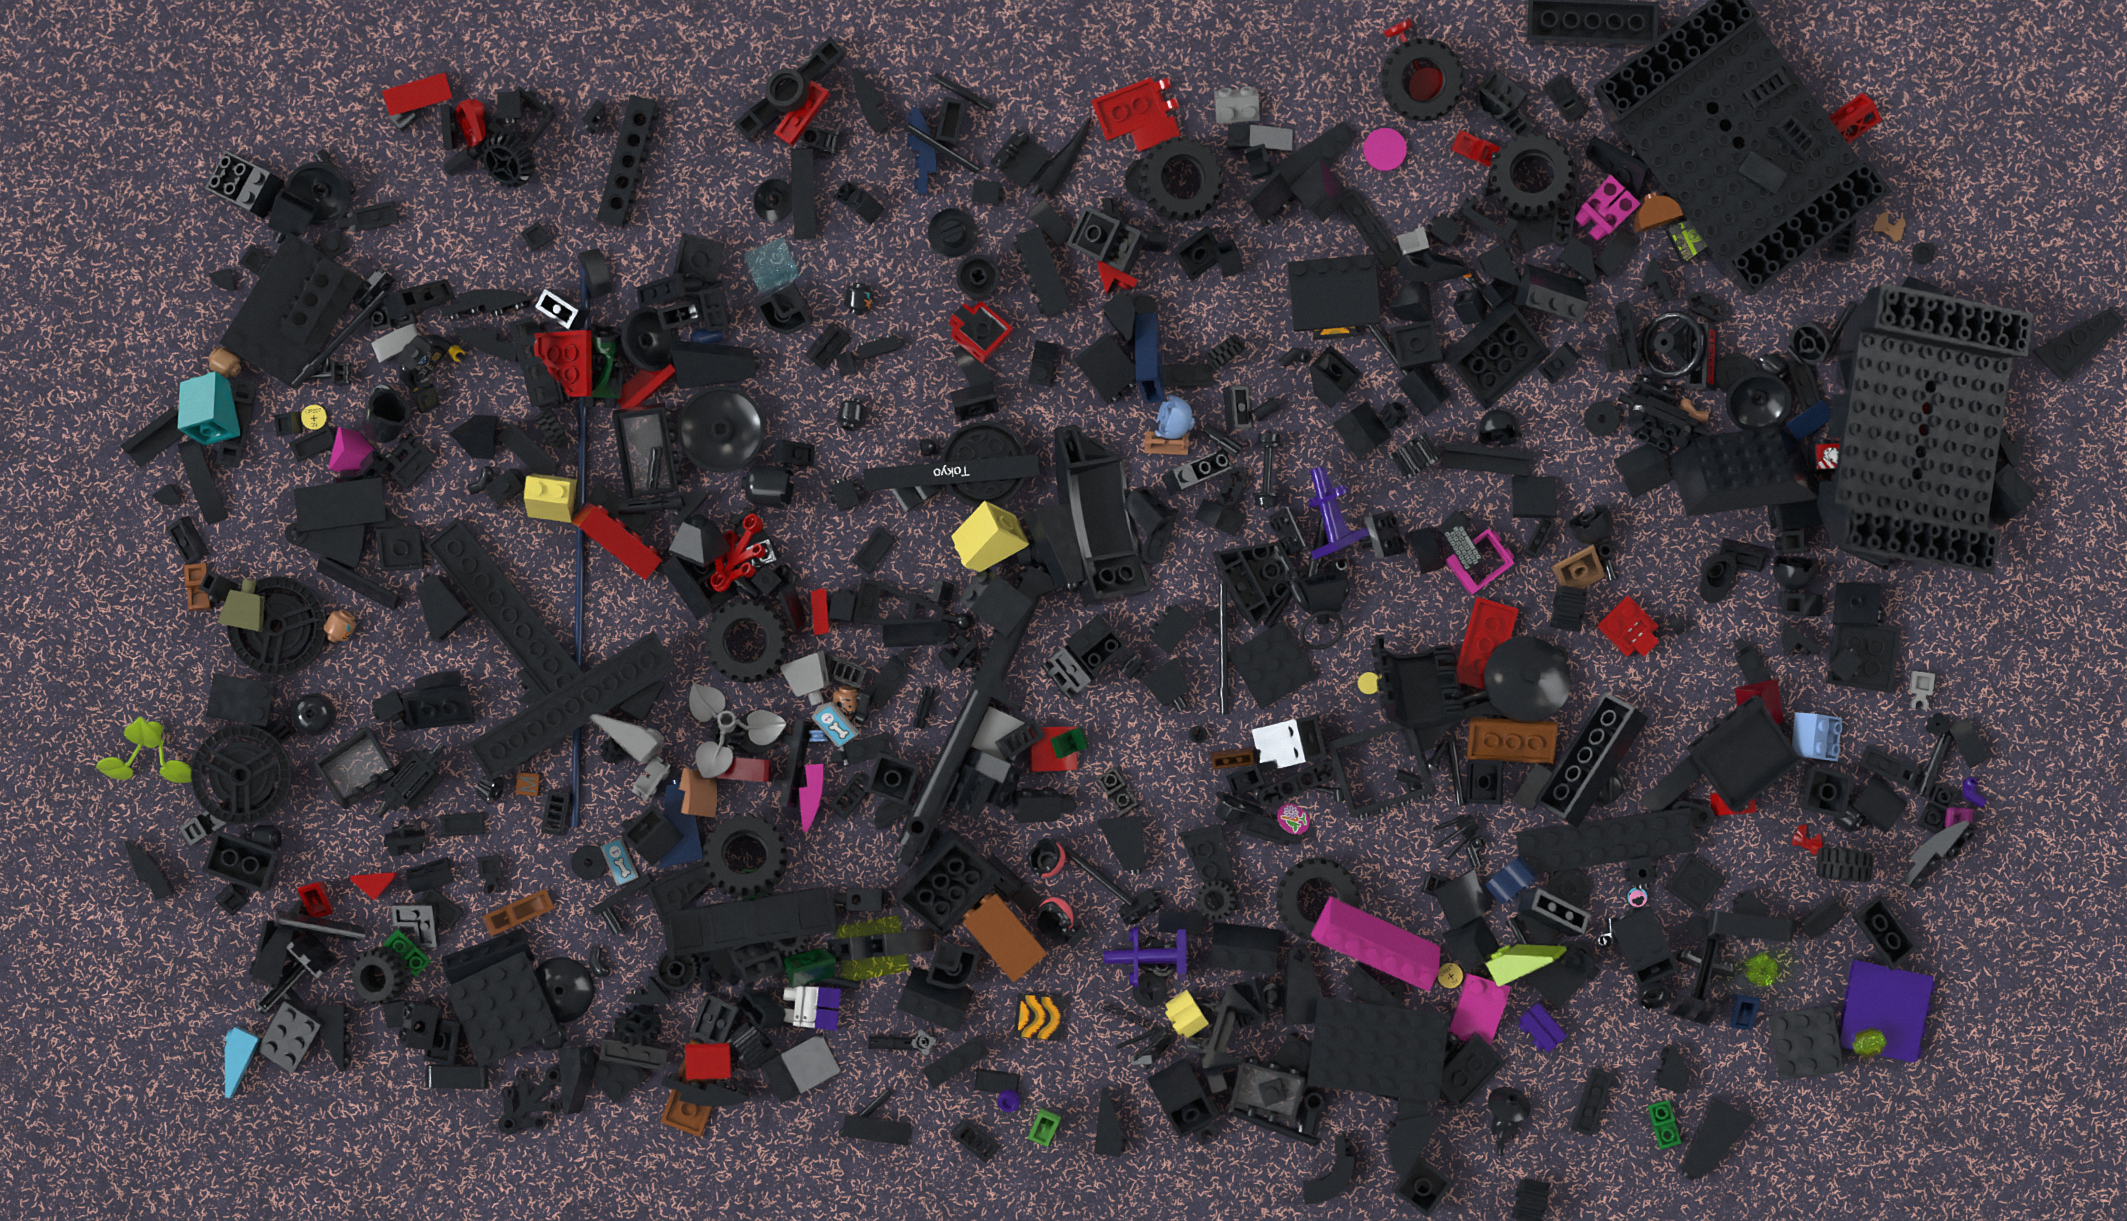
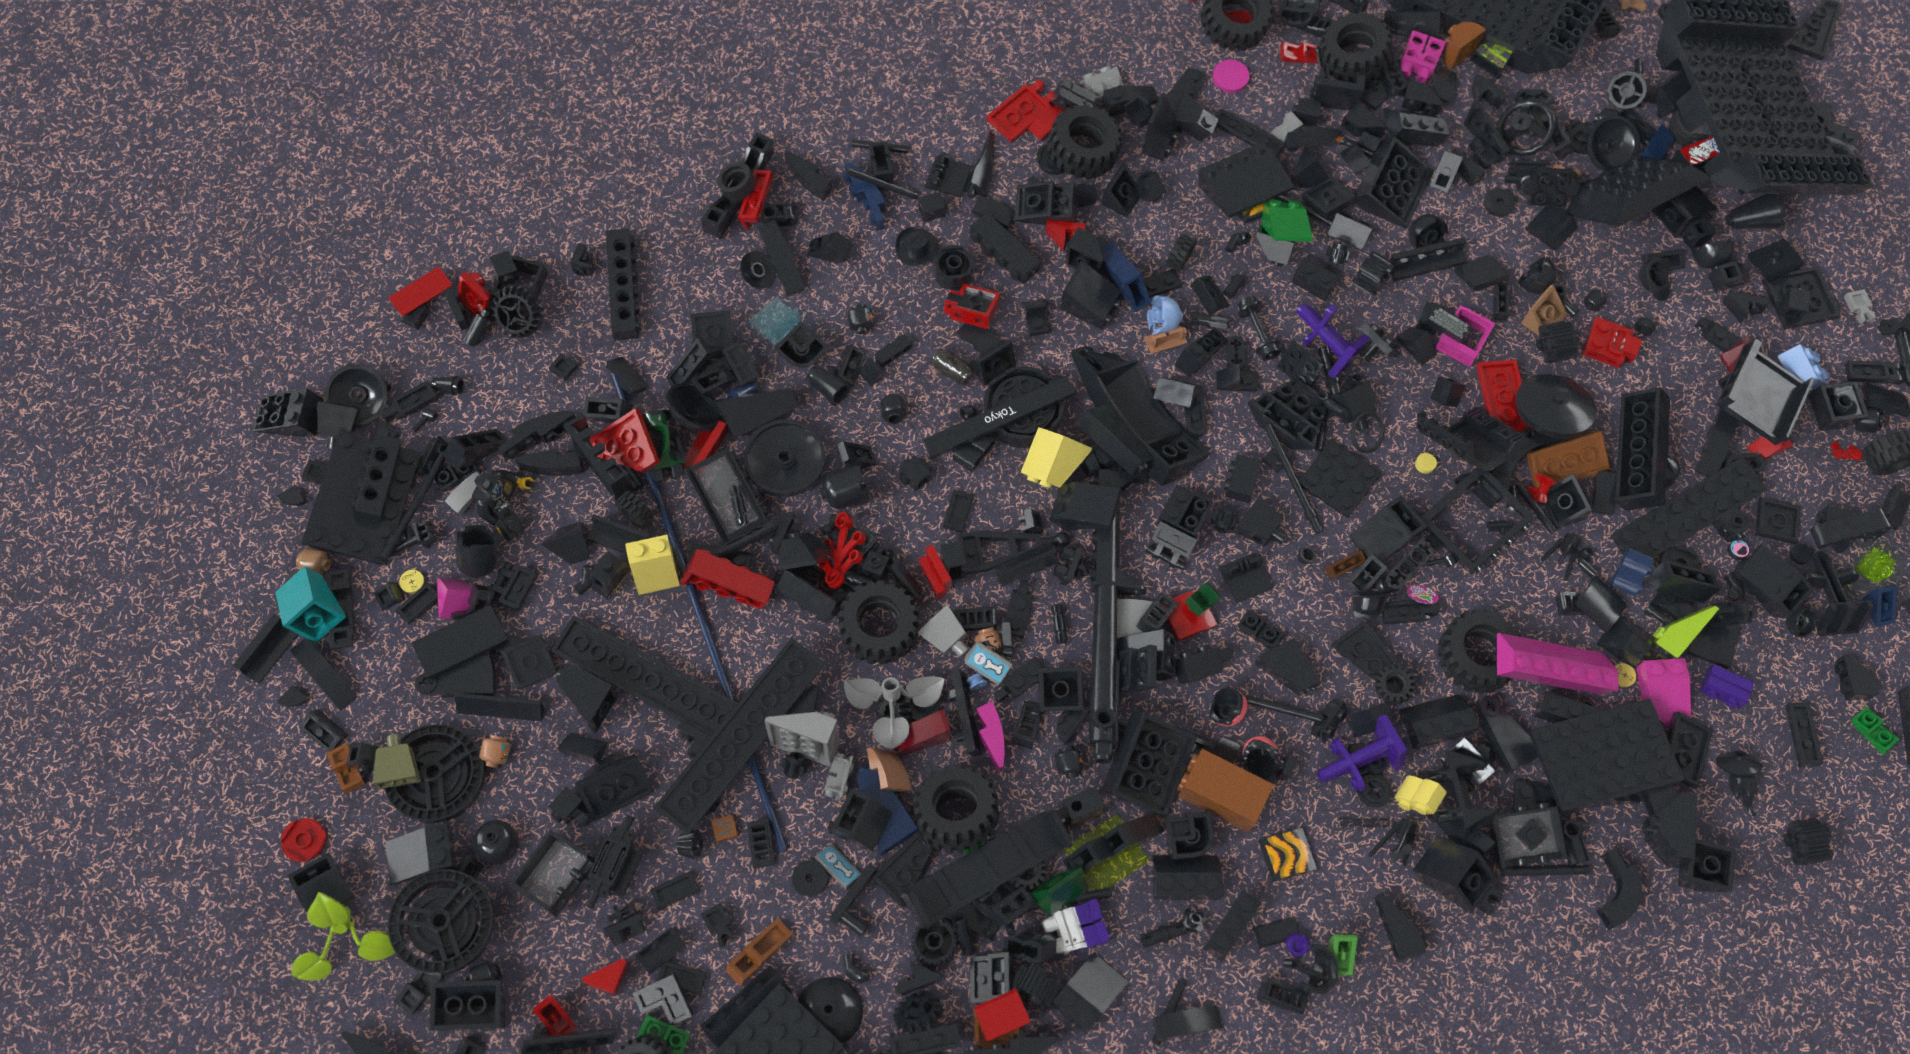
camera: 25 degrees left, 20 degrees down
none -> red tile [281,818,327,863]
none -> black slope [287,852,354,913]
none -> black hand [412,408,438,433]
none -> black cone [432,376,464,396]
none -> black slope [557,733,608,763]
none -> black plant [805,365,850,406]
none -> clear smoke piece [931,348,974,385]
none -> black brick [1051,78,1096,110]
none -> black head [1054,746,1084,779]
none -> black hinge [1218,553,1273,603]
none -> green slope [1261,200,1313,242]
none -> black helmet [1283,944,1338,994]
none -> black panel [1431,377,1466,407]
none -> black slope [1452,149,1486,186]
none -> red piece [1526,473,1555,503]
none -> black piece [1583,290,1607,312]

